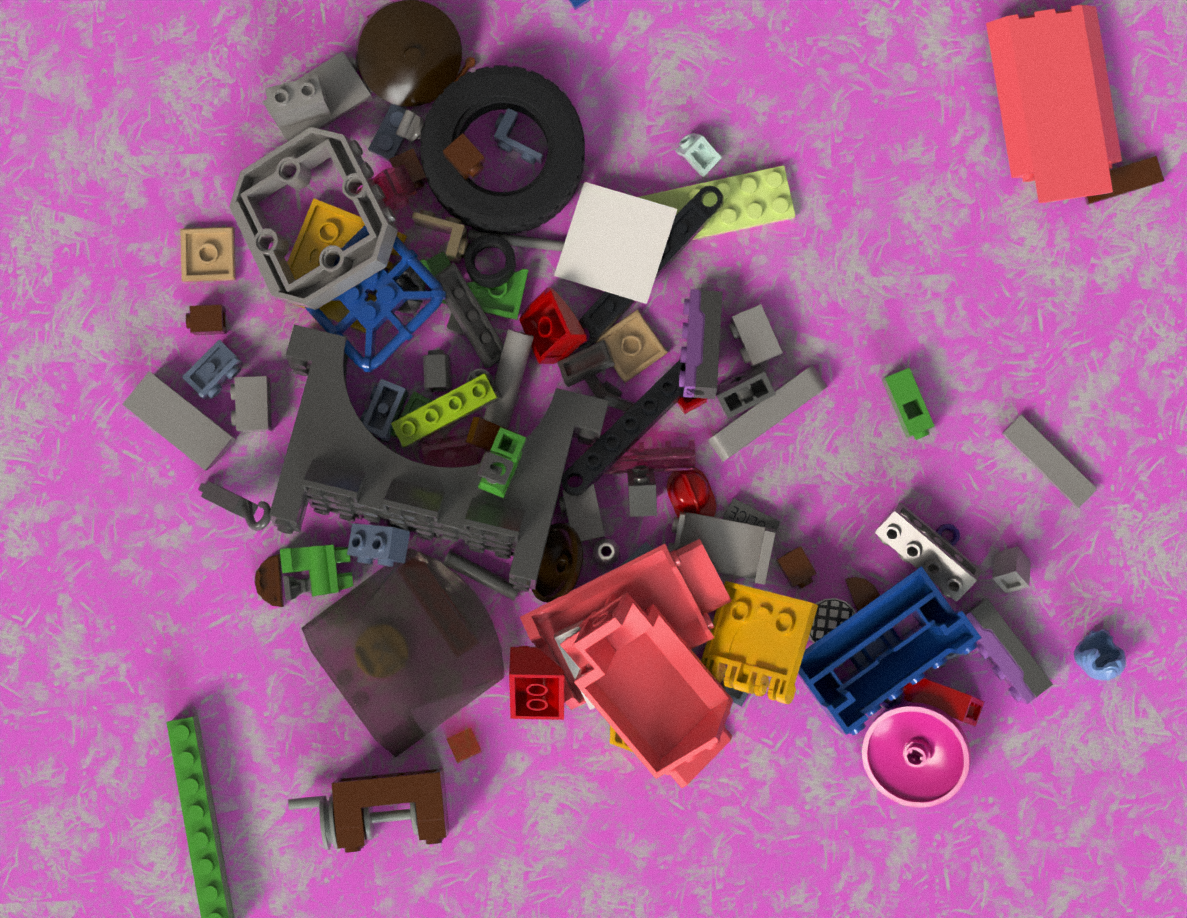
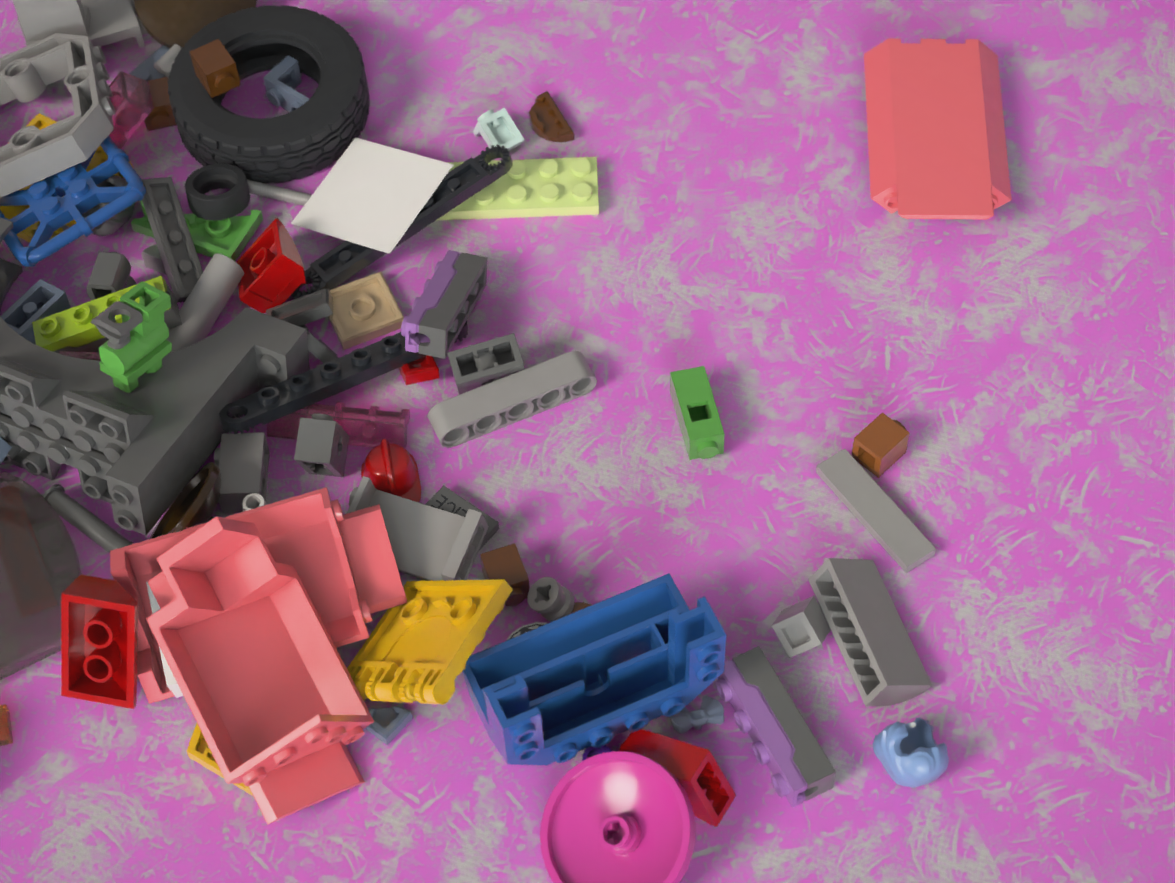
camera: 15 degrees right, 30 degrees down
dark tan bracket [412,210,470,264] -> none
light grey brick [728,304,783,368] -> none
light grey brick [875,502,982,602] -> none
dark purple axle [936,524,960,546] -> none
reddish brown tile [1085,156,1164,205] -> none
none -> light grey wheel [528,577,574,622]
none -> reddish brown tile [529,91,574,143]
none -> light grey brick [808,558,932,706]
none -> dark orange brick [852,412,910,478]

